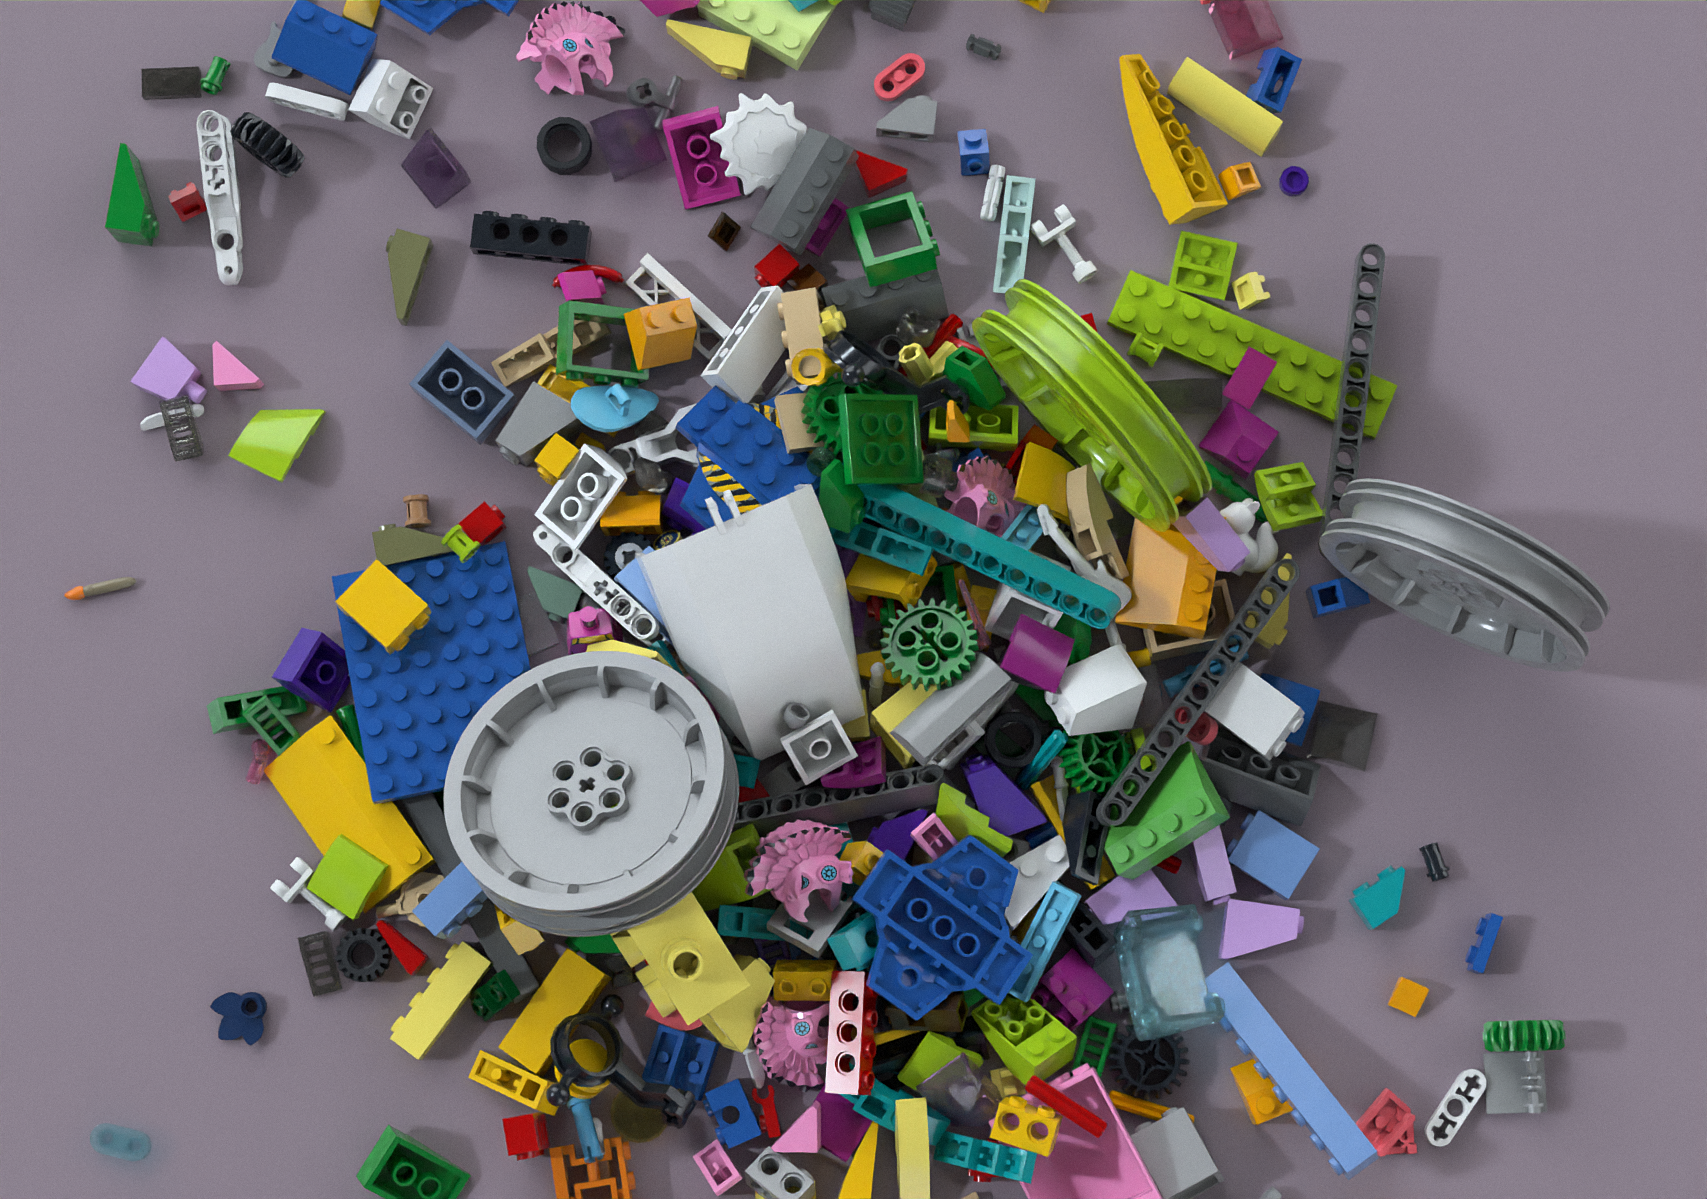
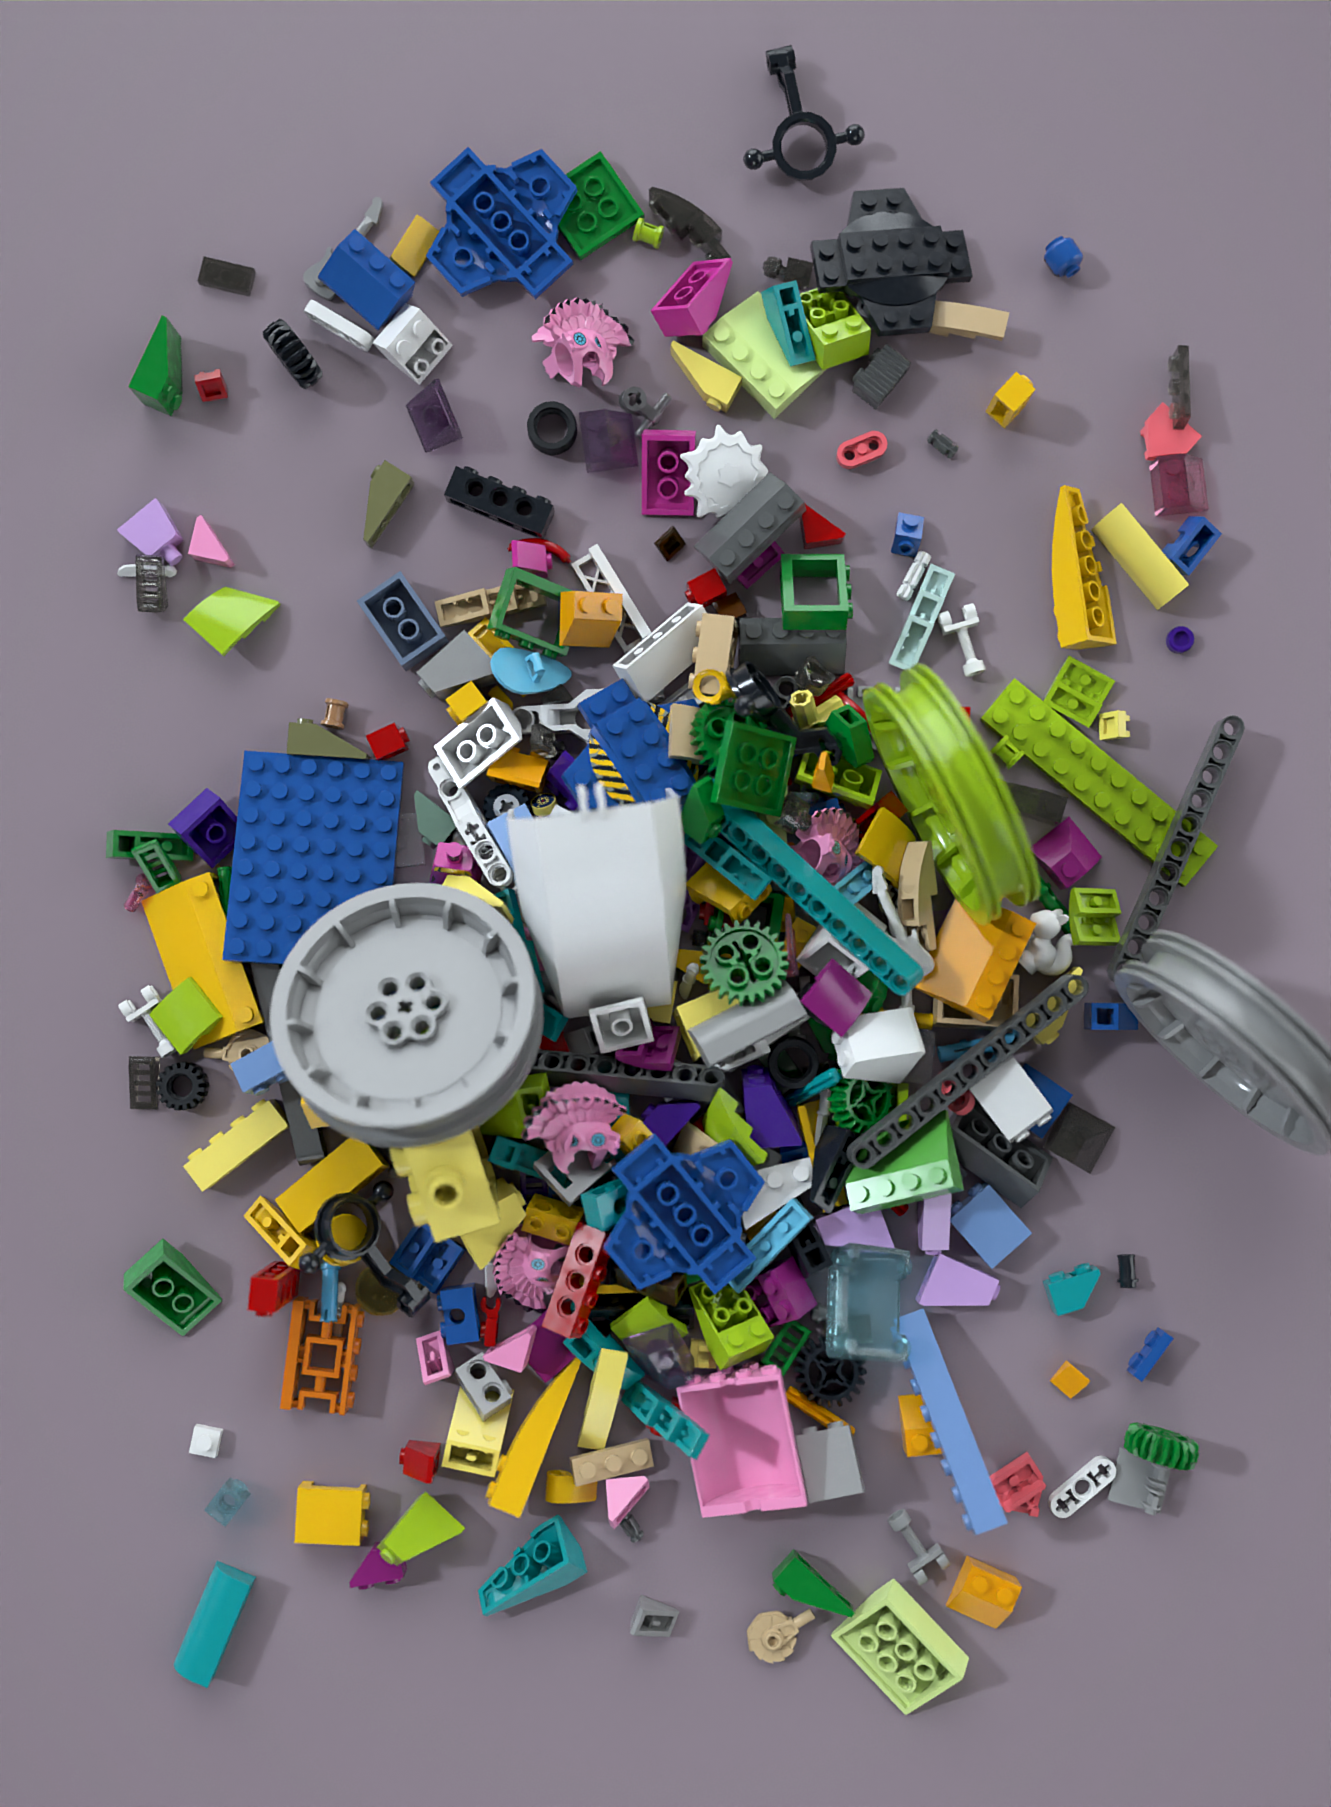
camera: 15 degrees right, 5 degrees up
dark tan piece [64,577,136,600] -> none
white piece [196,110,243,286] -> none
green pin [200,56,231,95] -> none
dark blue plate [210,992,267,1046] -> none
yellow panel [335,559,431,655] -> none
red slope [375,920,429,976] -> none
lime bush [441,524,481,563] -> none
dark green slope [469,969,521,1022] -> none
light grey hinge [783,702,810,729] -> none
clear green bush [806,447,836,477] -> none
light yellow plate [817,305,846,341] -> none
light grey slope [876,95,938,143] -> none
bright pink slope [910,812,958,861] -> none
yellow brick [990,1095,1063,1157] -> none
red axle [1025,1075,1108,1138] -> none
lavender slope [1172,497,1250,572] -> none
light orange slope [1218,162,1261,200] -> none
dark pink sticker [1222,346,1277,410] -> none

